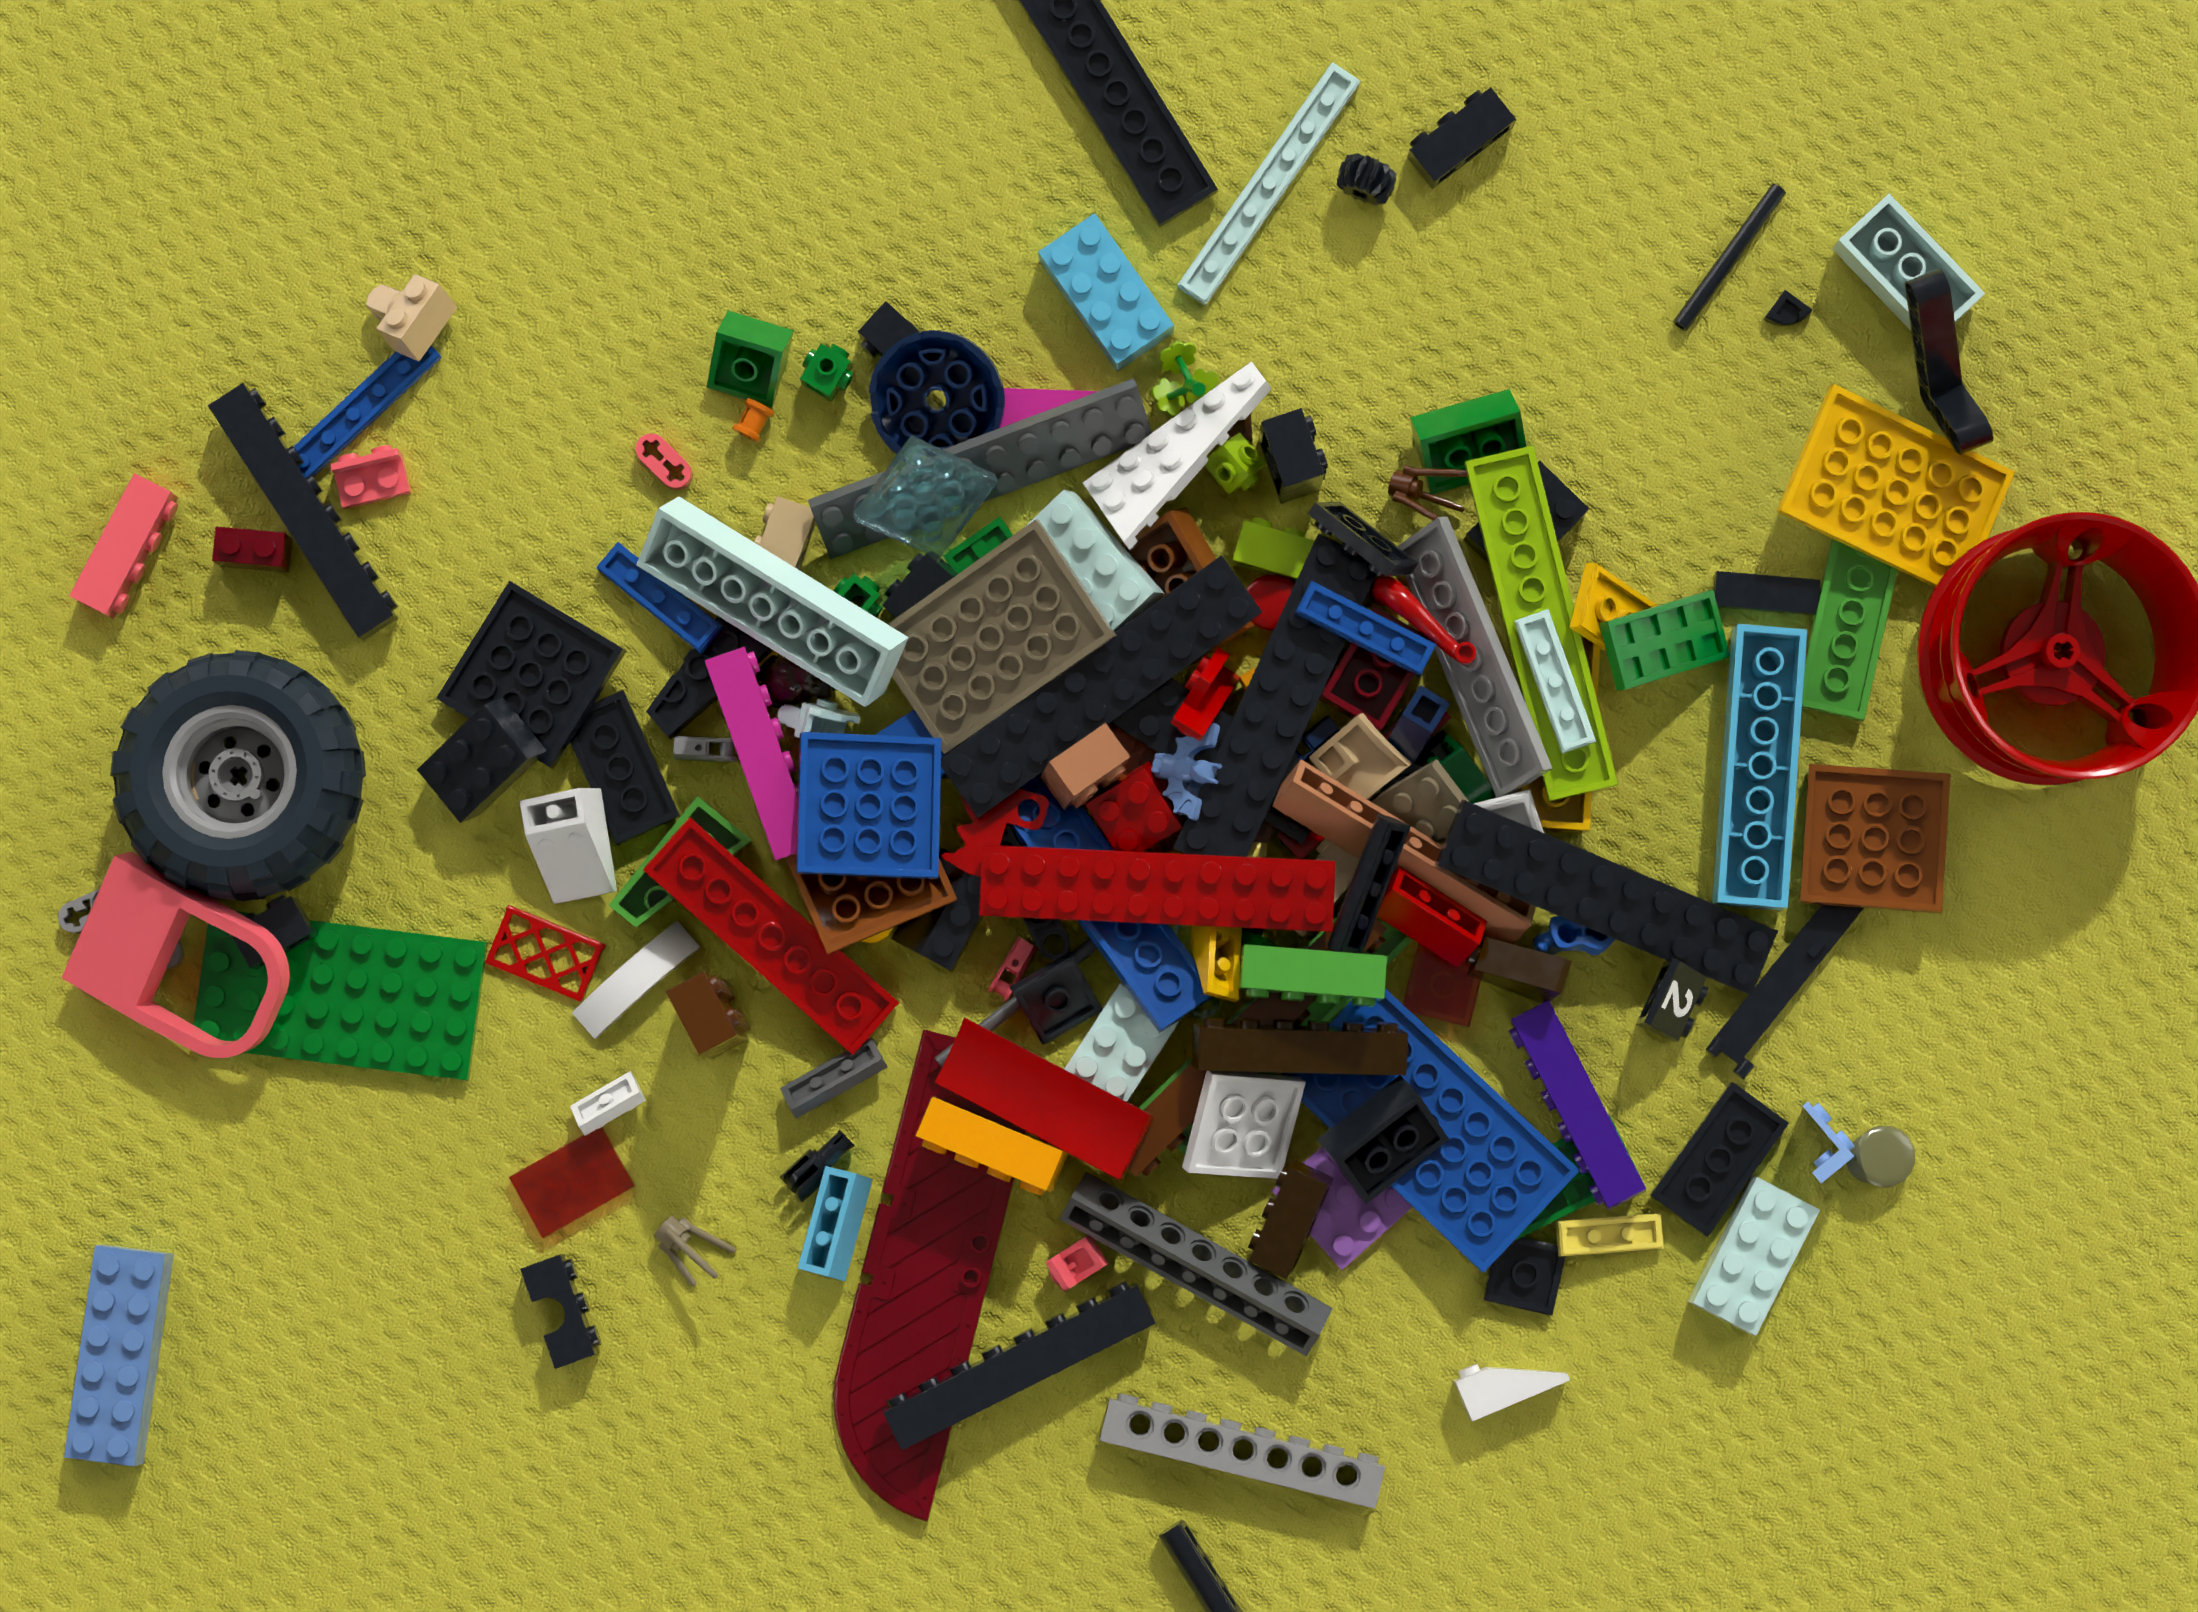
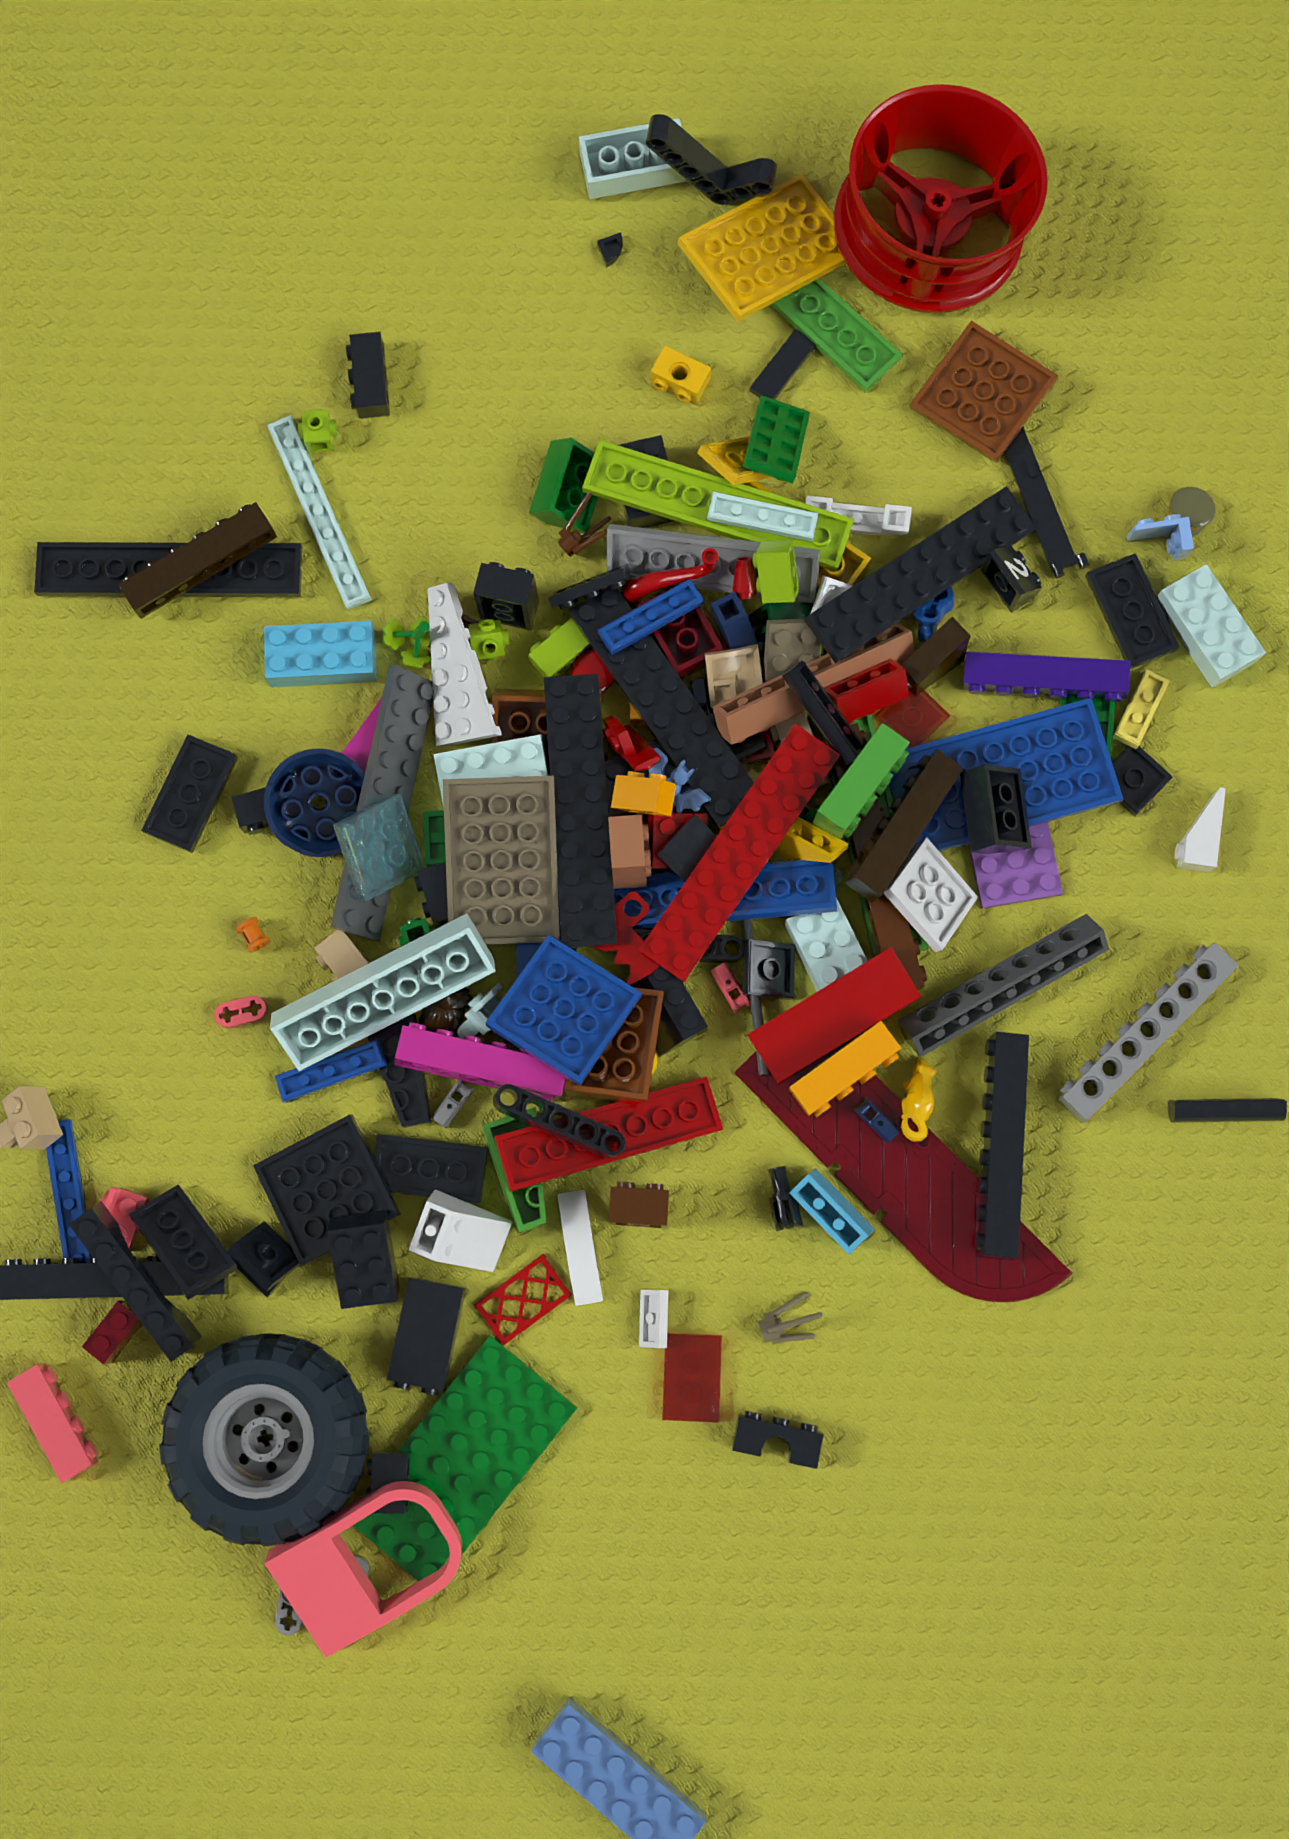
camera: 60 degrees left, 5 degrees down
green slope [706,310,794,407] -> none
dark grey plate [780,1037,888,1119] -> none
green brick [800,343,854,402] -> none
coral bracket [1046,1235,1109,1291] -> none
dark brown brick [1248,1160,1334,1279] -> none
black gear [1337,153,1397,205] -> none
black piece [1673,184,1786,331] -> none
medium azure brick [1712,624,1807,911] -> none
none -> black arch [69,1201,202,1362]
none -> dark brown brick [118,502,277,619]
none -> black plate [129,1184,238,1300]
none -> black plate [141,734,238,853]
none -> black bracket [227,1221,299,1297]
none -> lime brick [298,409,337,453]
none -> black brick [387,1277,466,1395]
none -> black beam [493,1084,626,1159]
none -> light orange brick [611,771,676,817]
none -> yellow brick [650,346,711,405]
none -> black tile [656,814,717,883]
none -> red cone [732,557,757,599]
none -> lime brick [753,540,799,603]
none -> white slope [805,496,912,536]
none -> dark blue bar [852,1096,901,1144]
none -> yellow animal [901,1057,937,1142]

